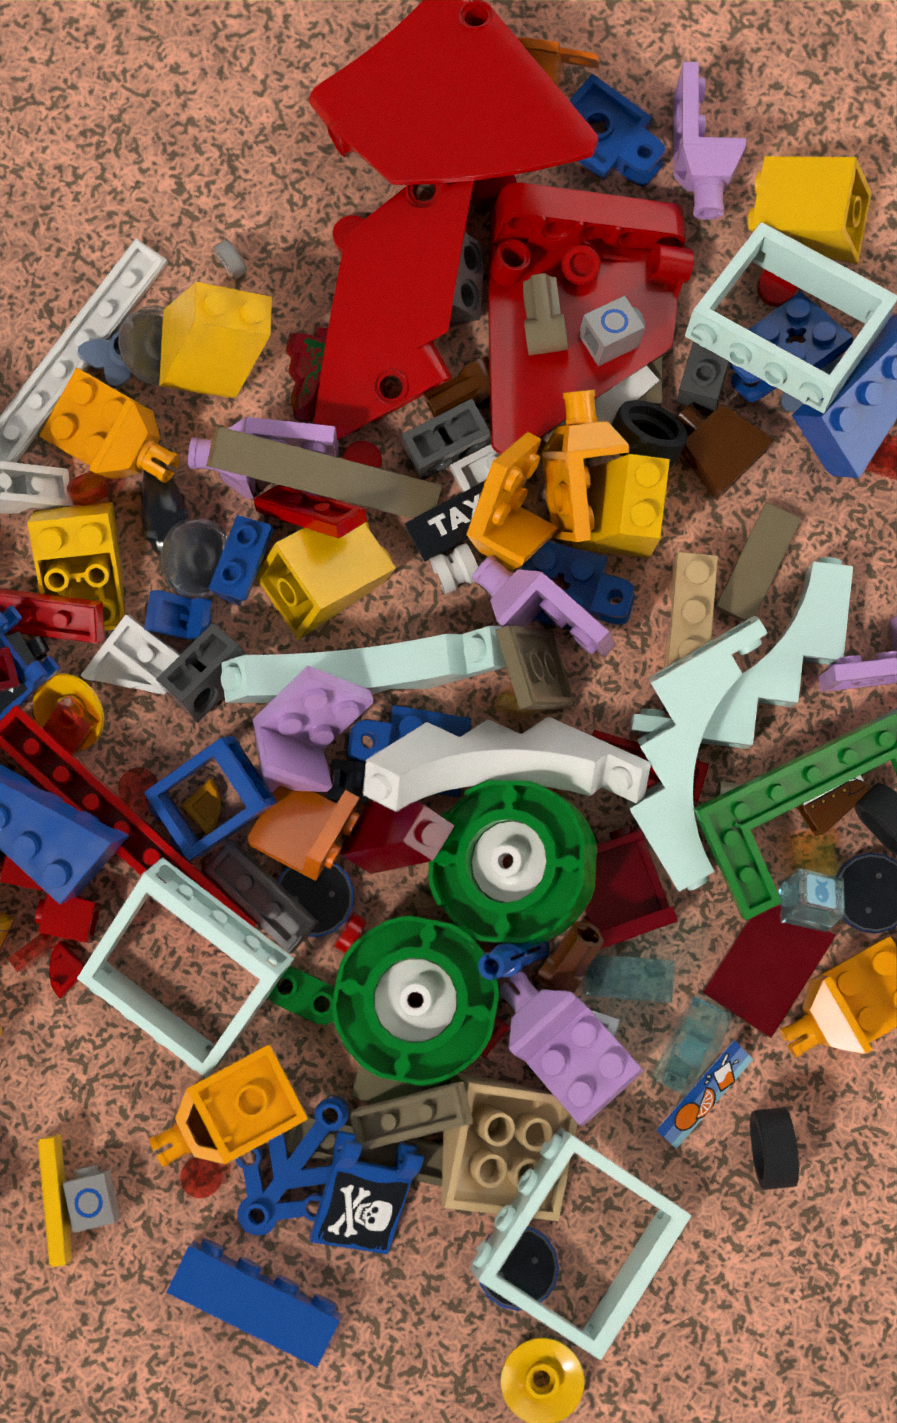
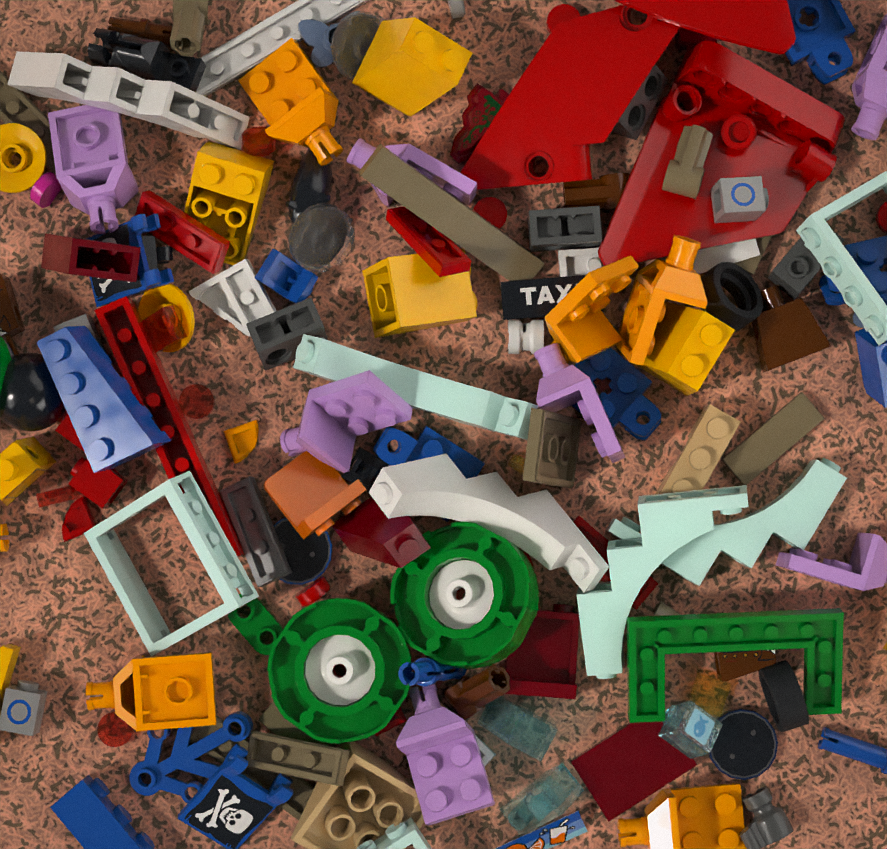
camera: 30 degrees right, 5 degrees up
blue window [144,735,278,861] -> none
blue bracket [208,515,274,606] -> none

